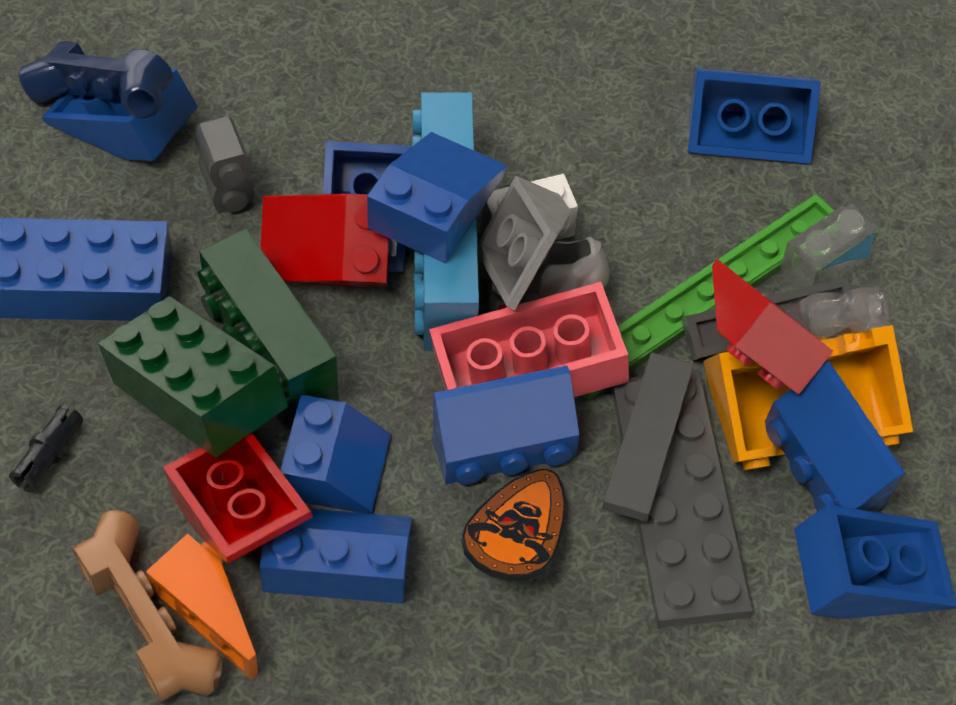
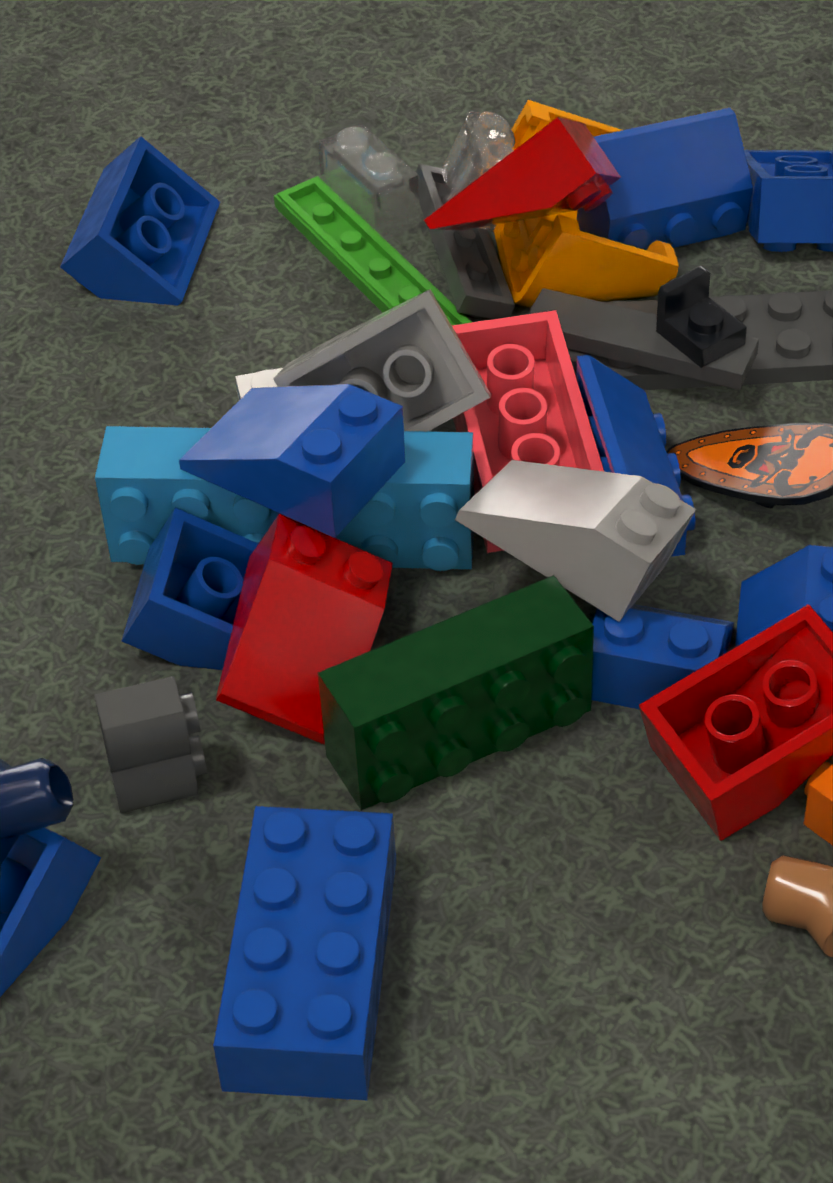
camera: 80 degrees left, 10 degrees down
black pin [9,404,84,492] -> none
dark green brick [98,296,288,458] -> none
none -> light grey slope [455,460,696,622]
none -> black bracket [656,266,747,368]

